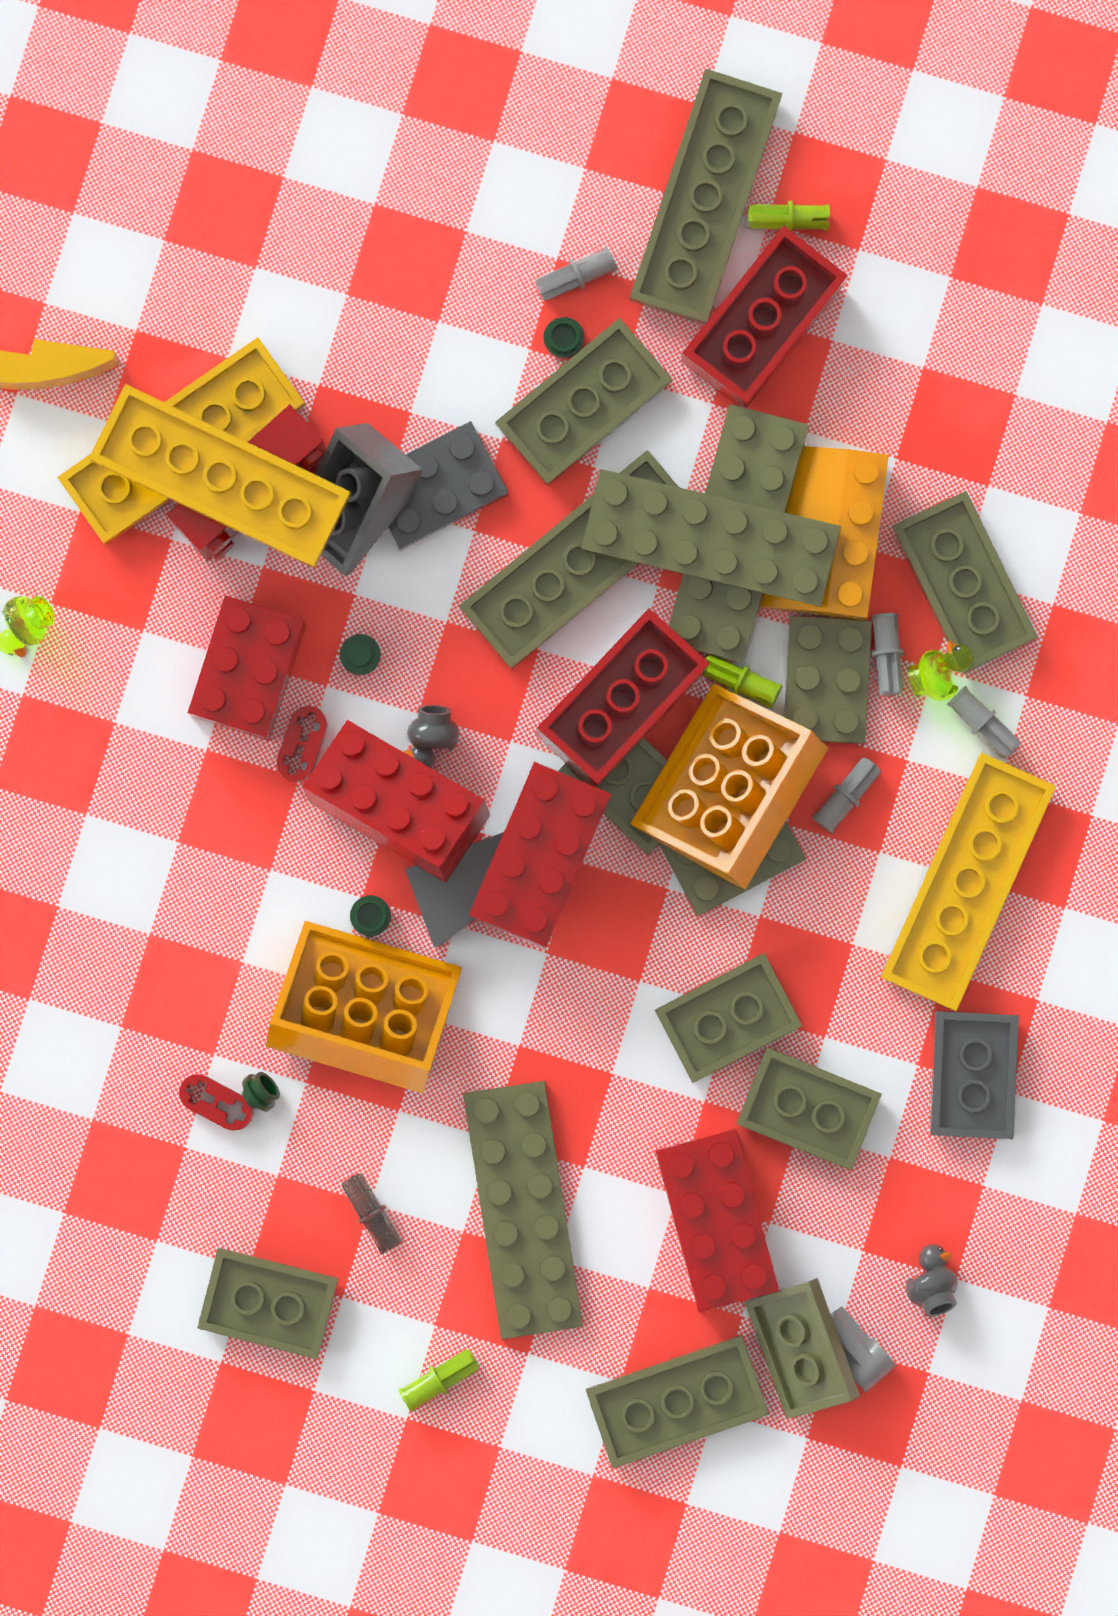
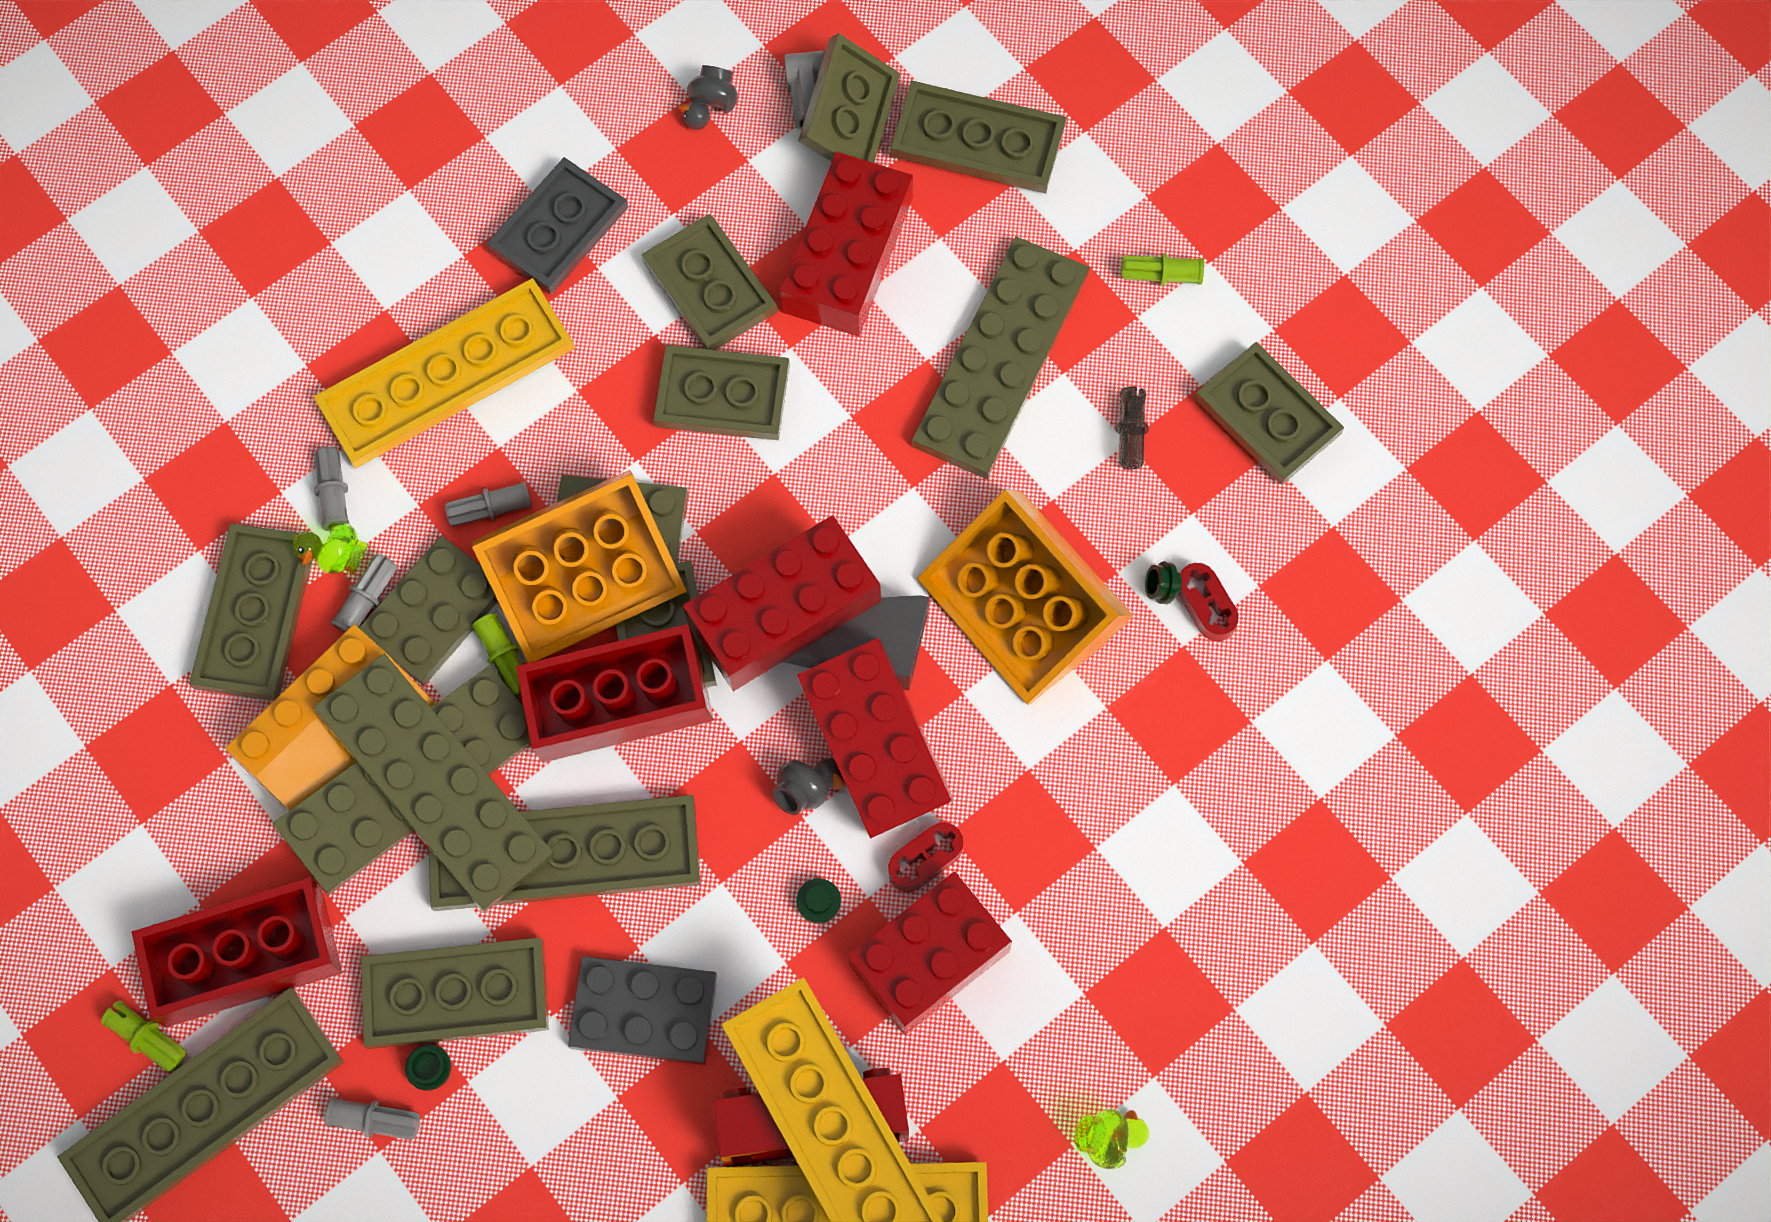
camera: 145 degrees left, 15 degrees down
dark grey slope [315,423,423,576] -> none
dark green plate [350,895,391,937] -> none

